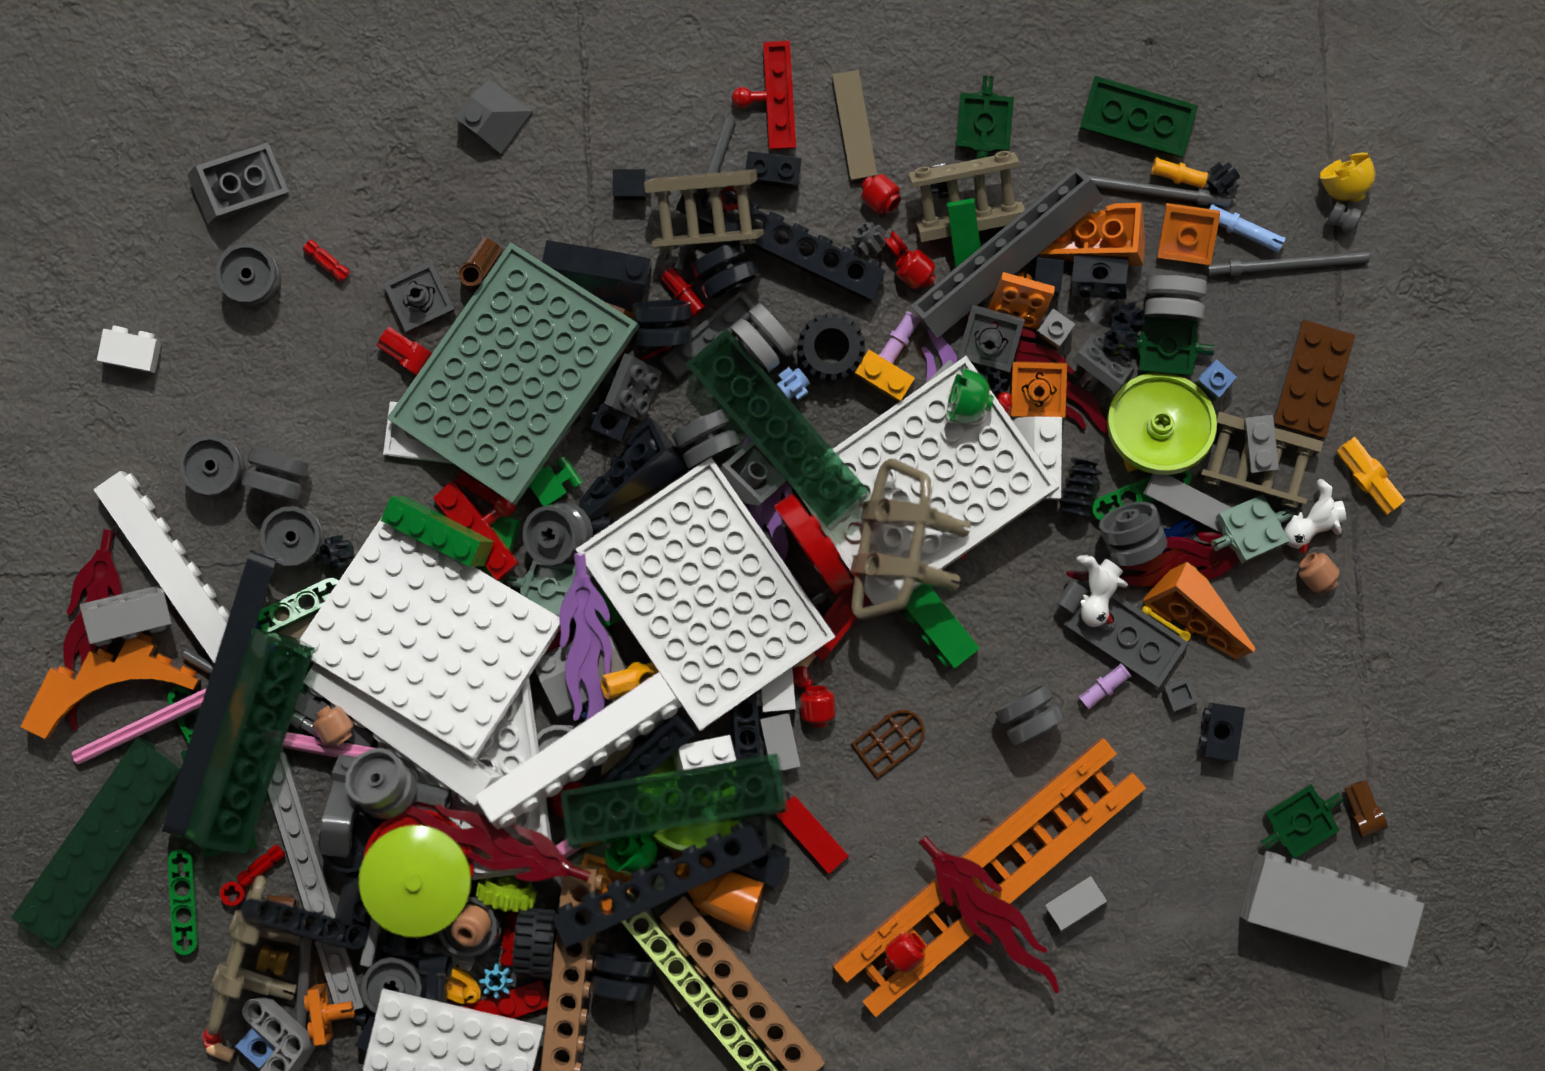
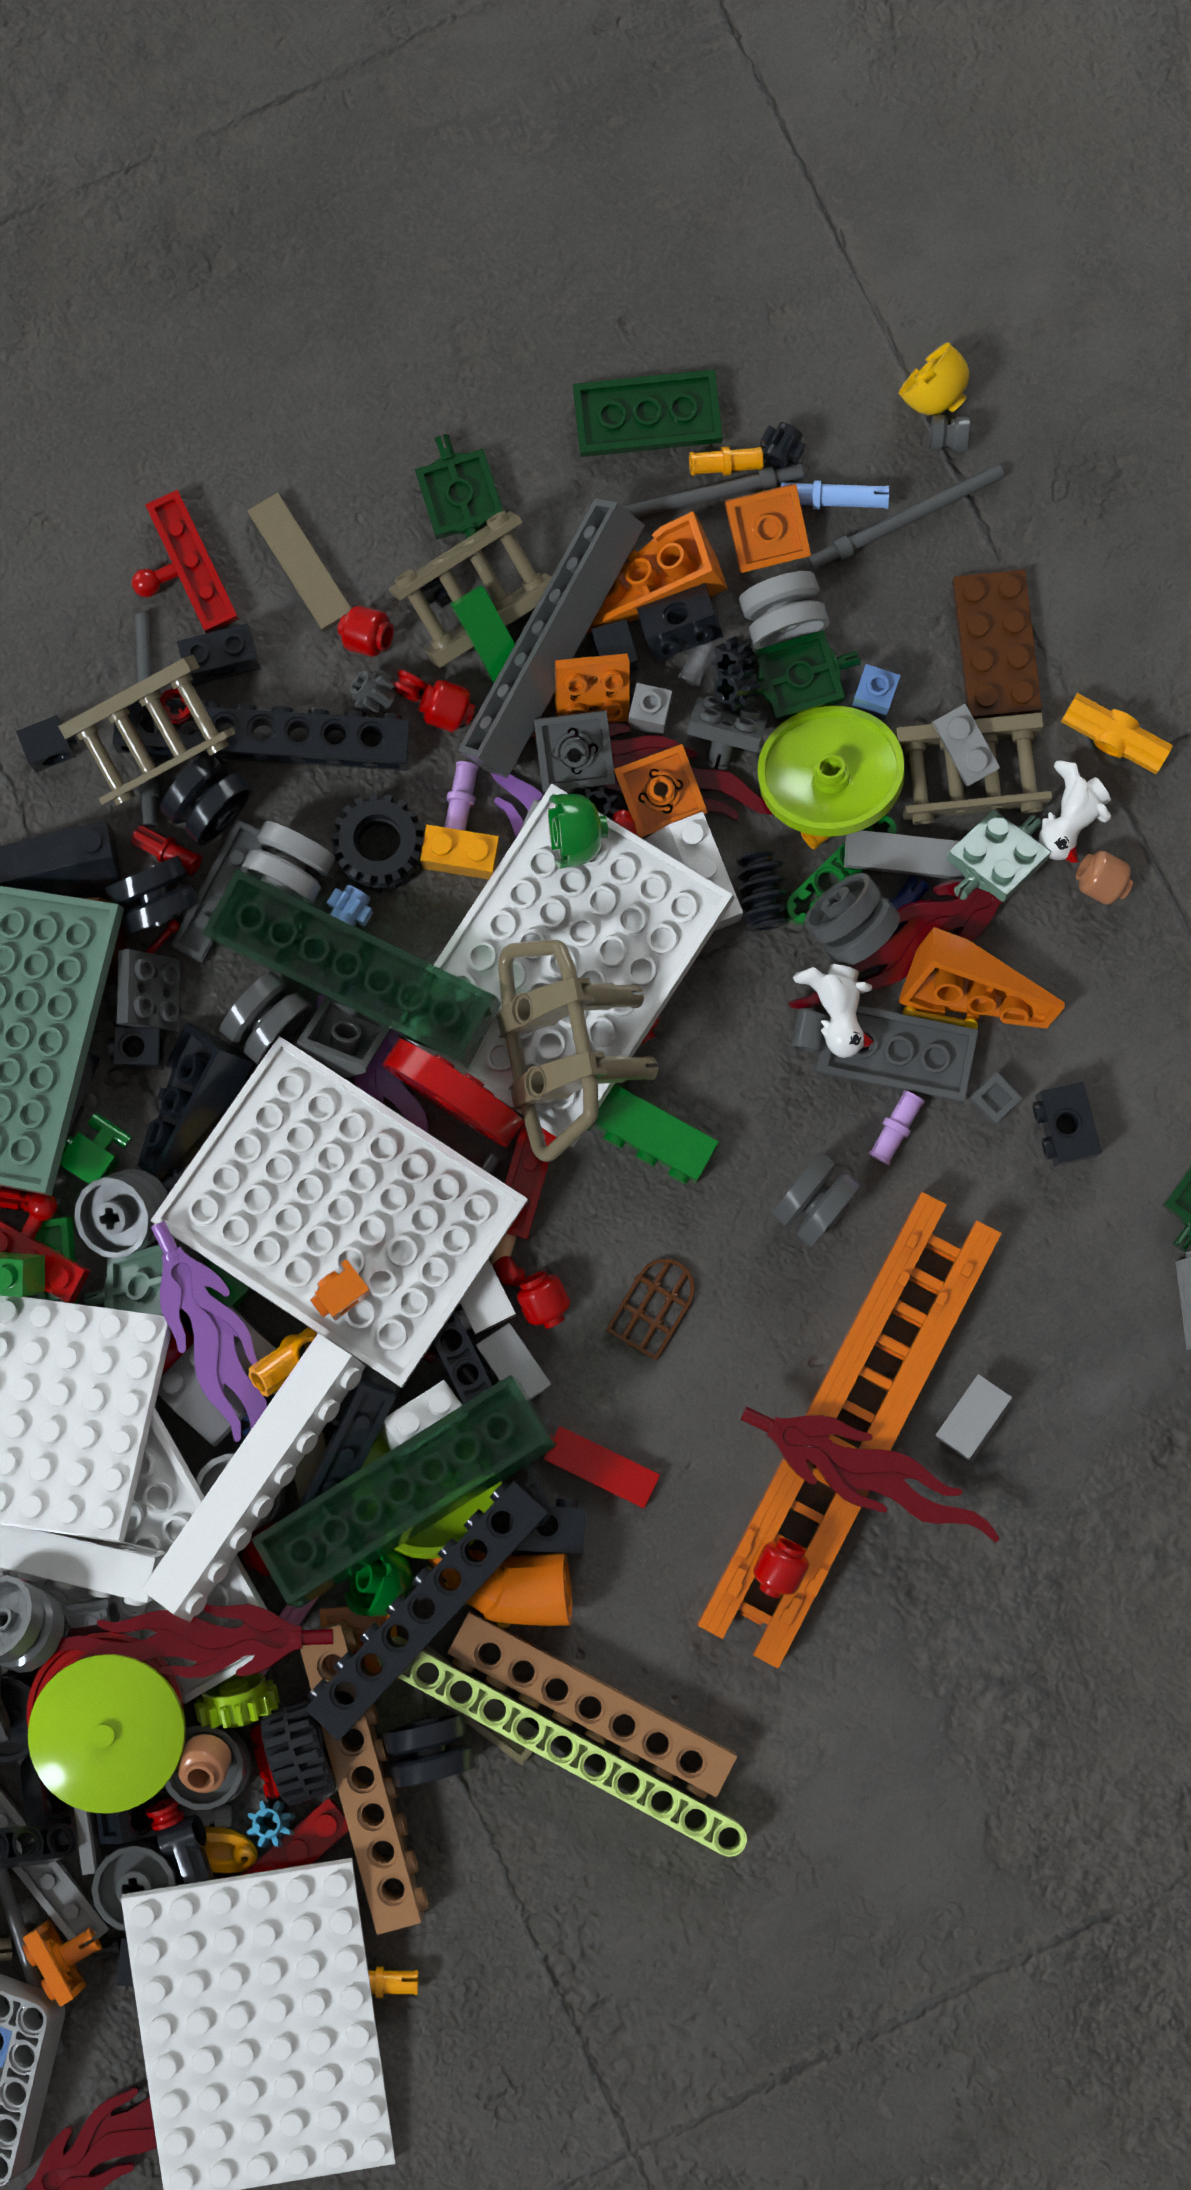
camera: 20 degrees left, 5 degrees down
none -> red bush [146,1797,185,1831]
none -> orange brick [310,1259,371,1321]

